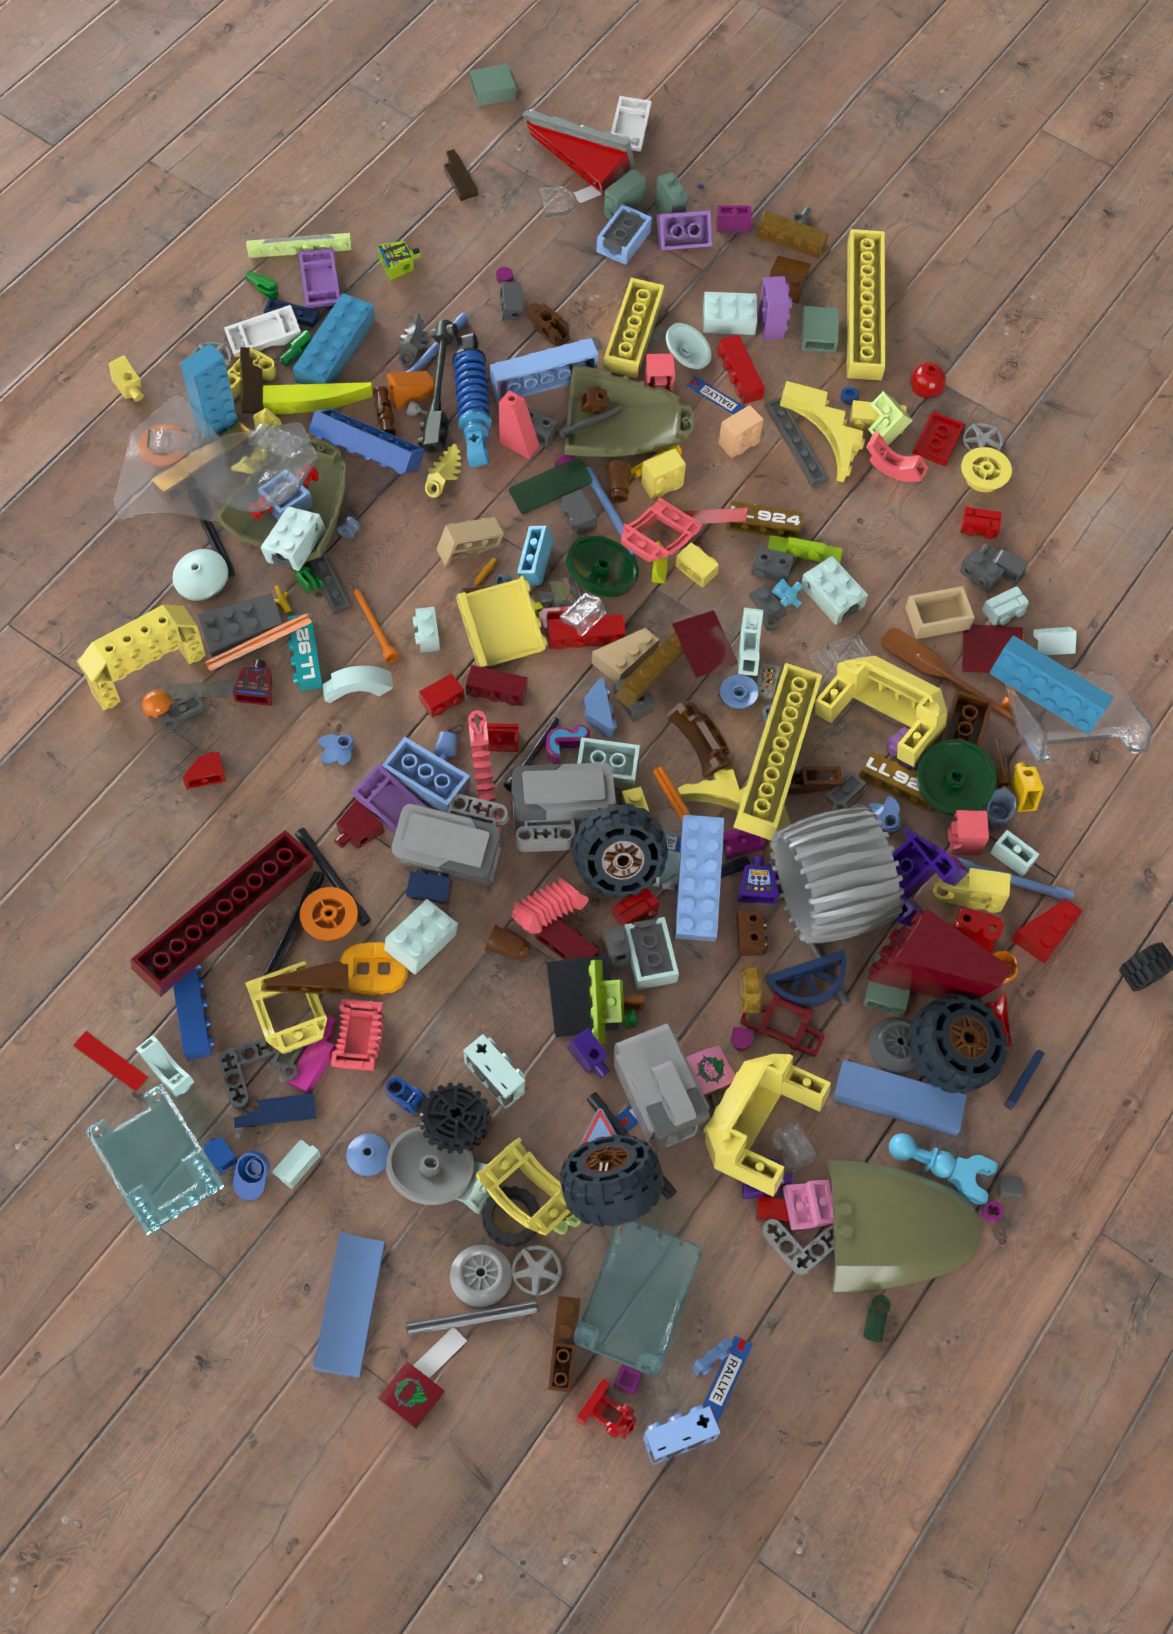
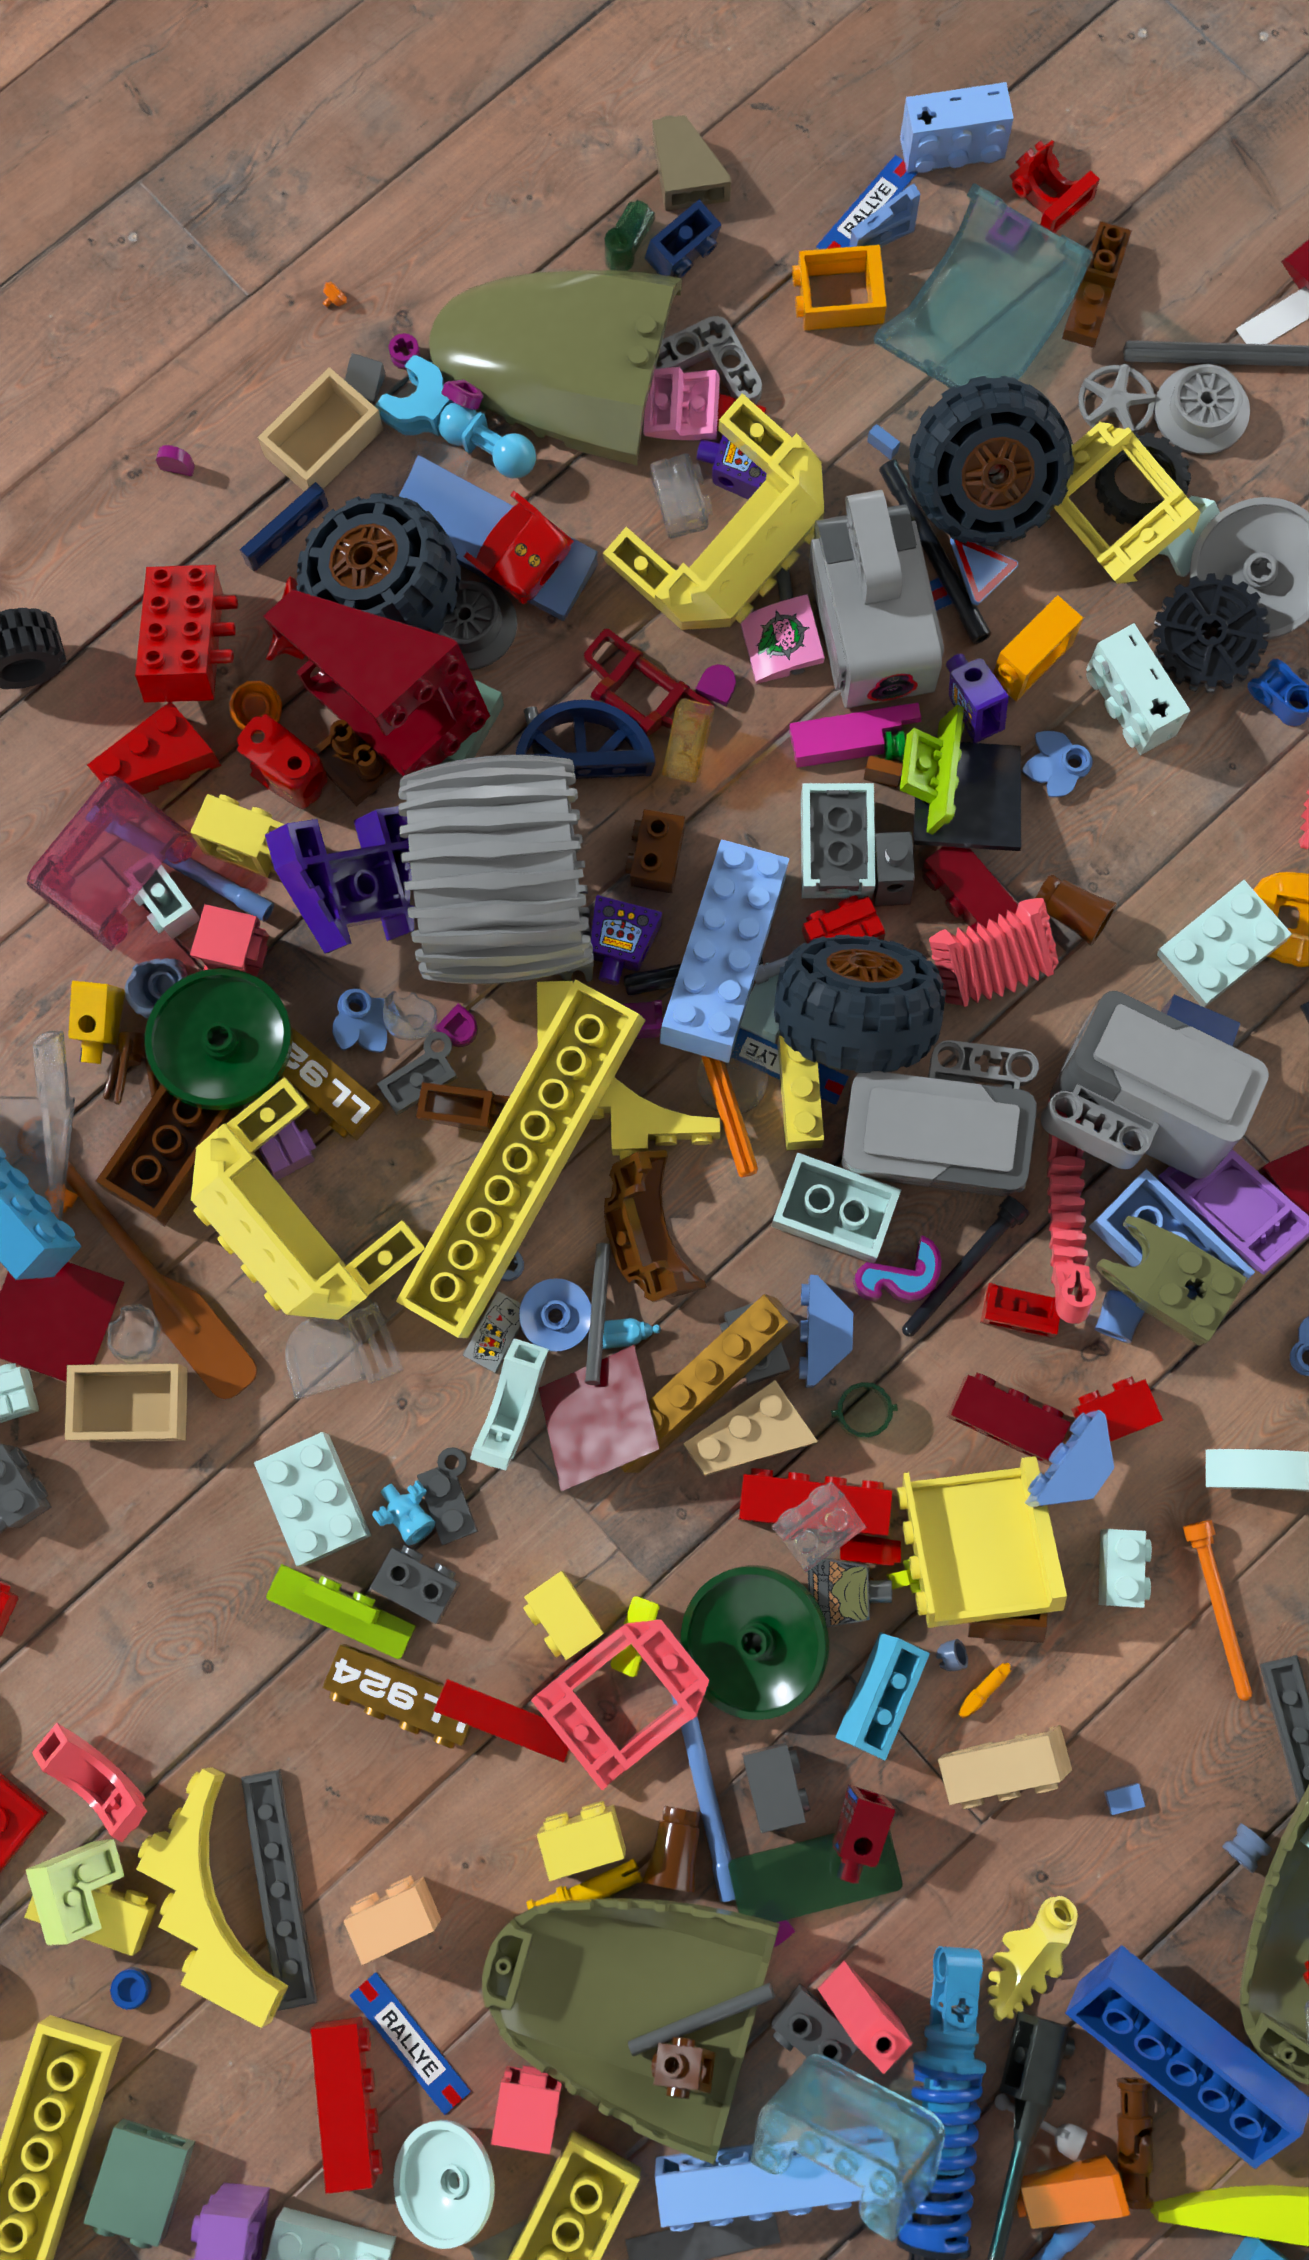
camera: 160 degrees left, 15 degrees up
none -> clear pink windscreen [27,776,198,952]
none -> clear hair [107,1304,163,1364]
none -> red piece [135,565,238,703]
none -> magenta tile [156,445,195,476]
none -> tan piece [257,367,384,492]
none -> orange rock [323,282,347,308]
none -> magenta tile [441,379,483,409]
none -> red piece [463,490,574,605]
none -> dark grey bar [585,1243,611,1385]
none -> medium azure piece [603,1318,661,1349]
none -> dark blue brick [644,199,722,278]
none -> dark tan slope [652,115,731,211]
none -> clear light blue windscreen [750,2054,945,2242]
none -> dark pink piece [789,703,922,768]
none -> light orange window [792,245,887,331]
none -> clear green piece [831,1382,898,1439]
none -> dark red torso [833,1784,896,1884]
none -> medium blue piece [867,424,900,460]
none -> light orange window [993,595,1084,702]
none -> medium blue plate [1022,731,1093,797]
none -> medium blue slope [1025,1410,1114,1507]
none -> olive brick [1096,1216,1248,1346]
none -> medium blue piece [1104,1783,1145,1815]

